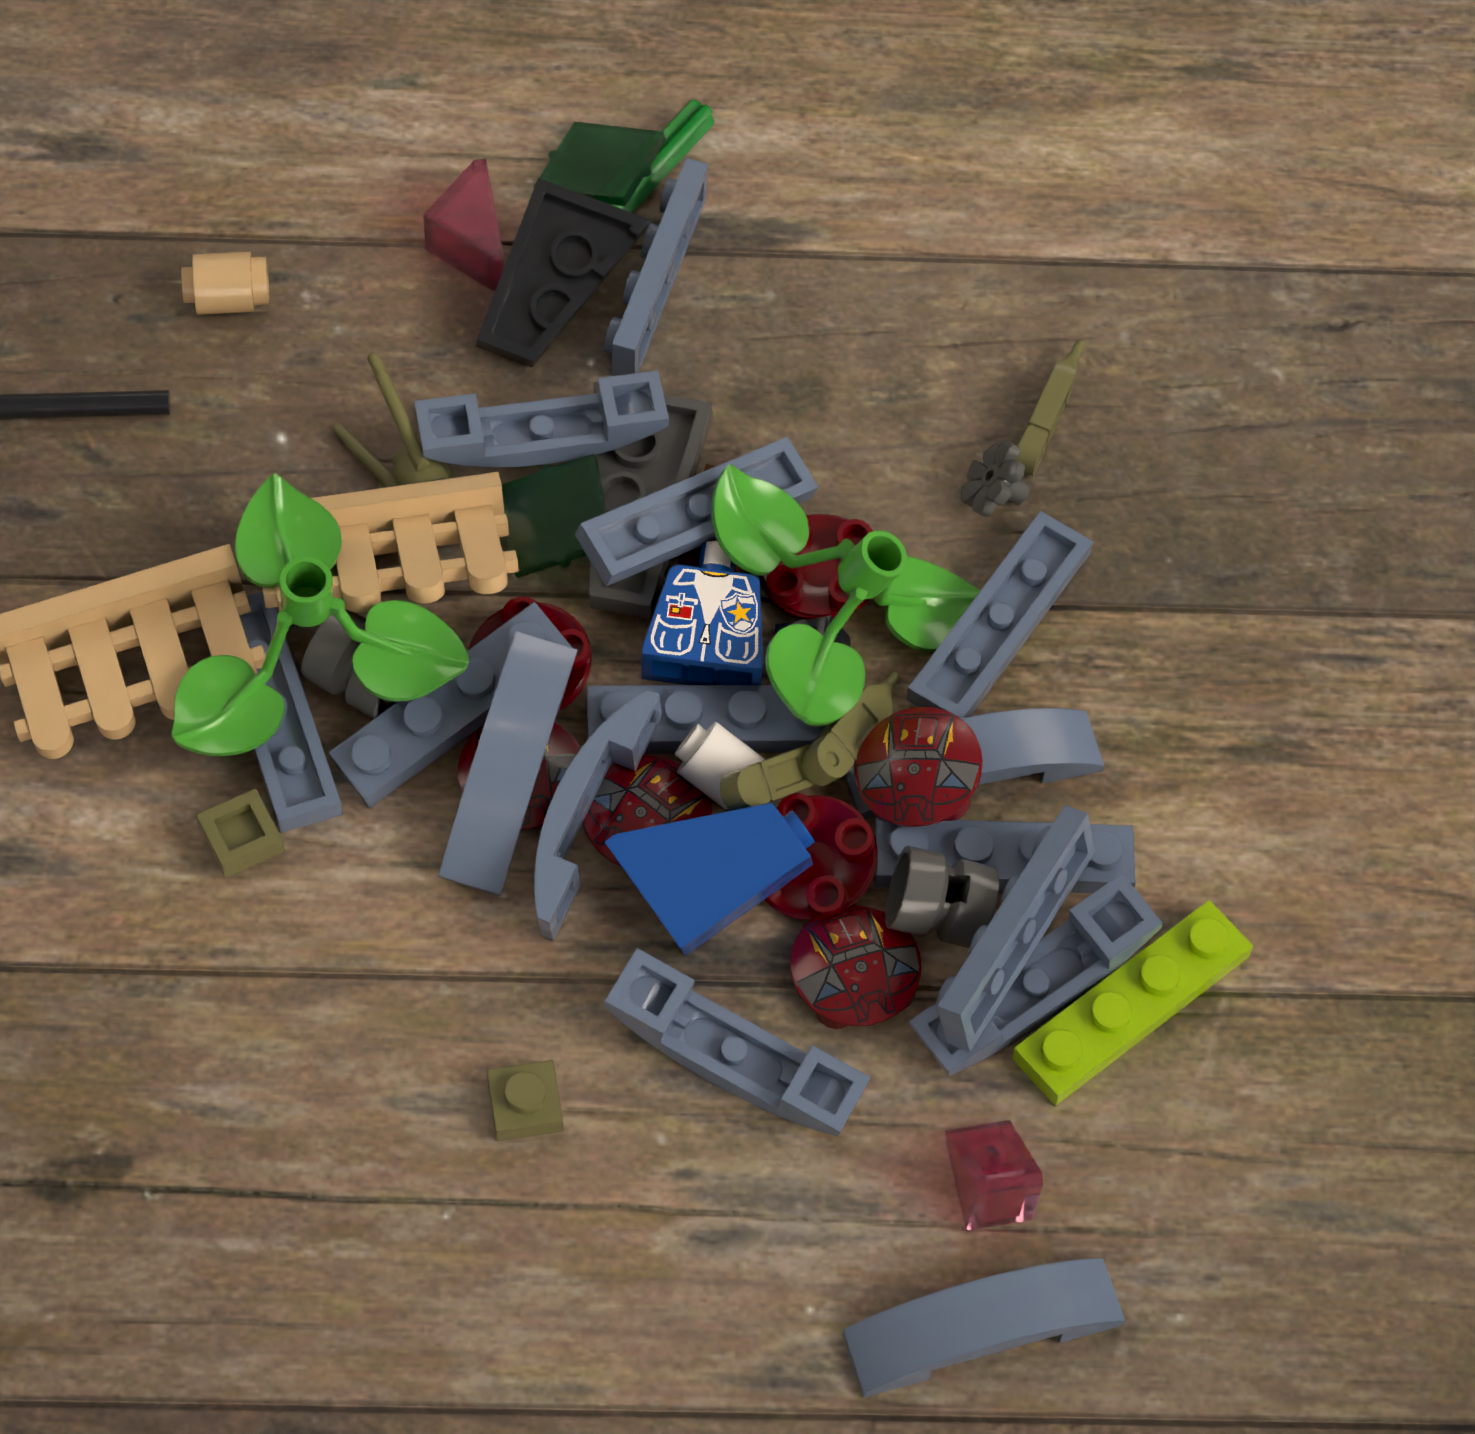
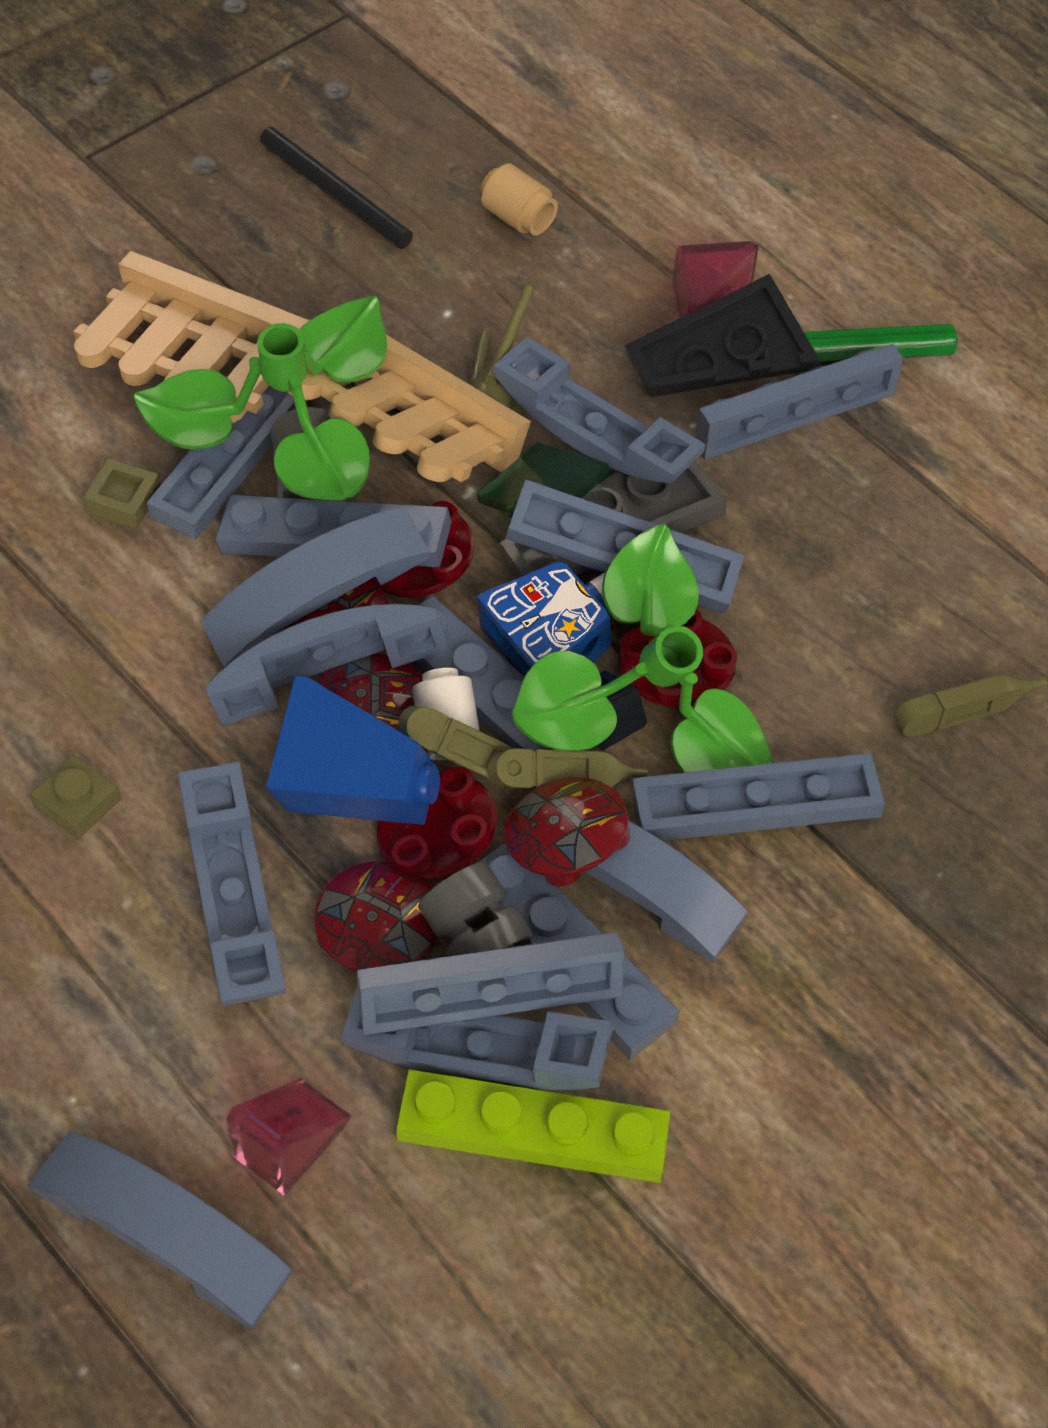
camera: 50 degrees right, 5 degrees down
clear green piece [533,121,666,206] -> none
dark grey plant [961,440,1030,517] -> none

